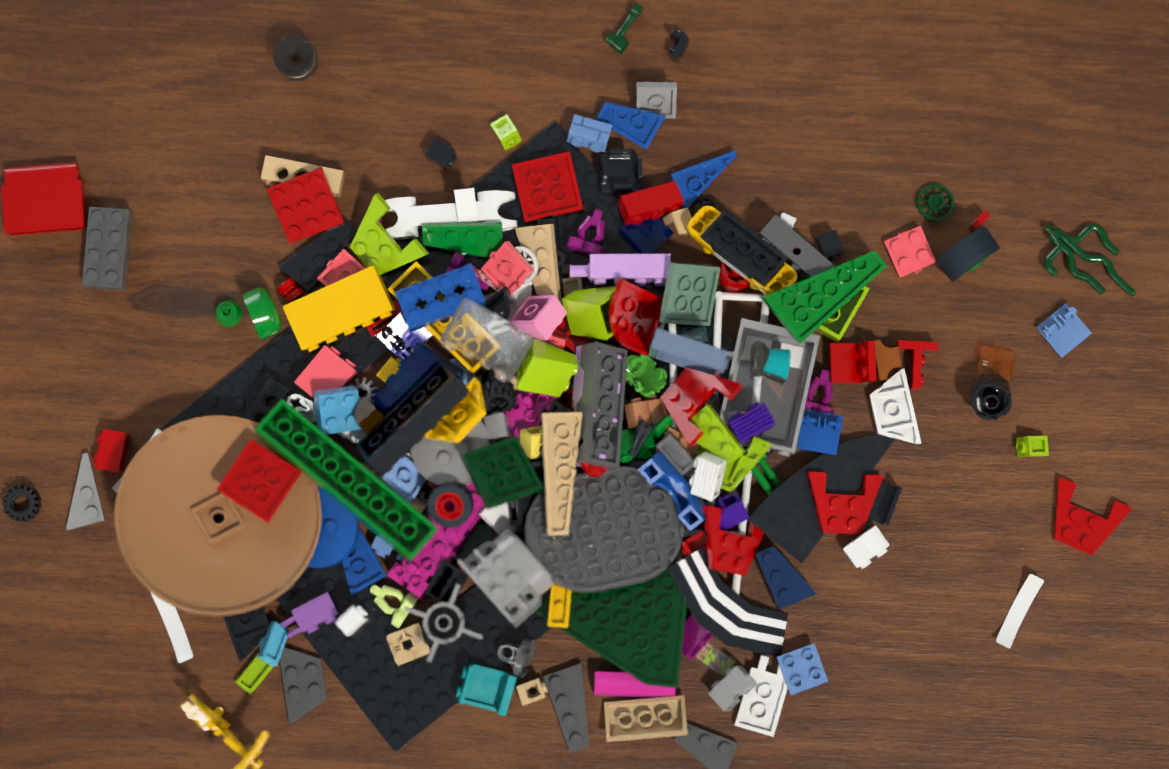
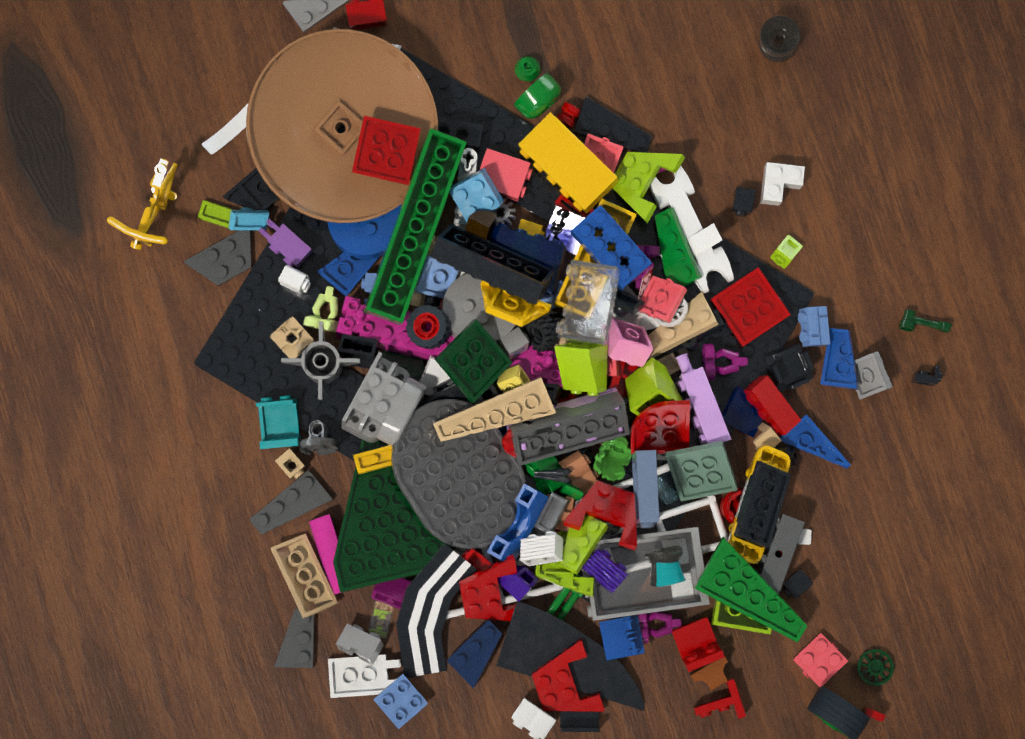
camera: 70 degrees right, 0 degrees up
tan brick [261,155,345,197] -> none
red plate [266,167,345,244] -> none
white wing [869,369,921,444] -> none
none -> white brick [760,162,805,206]

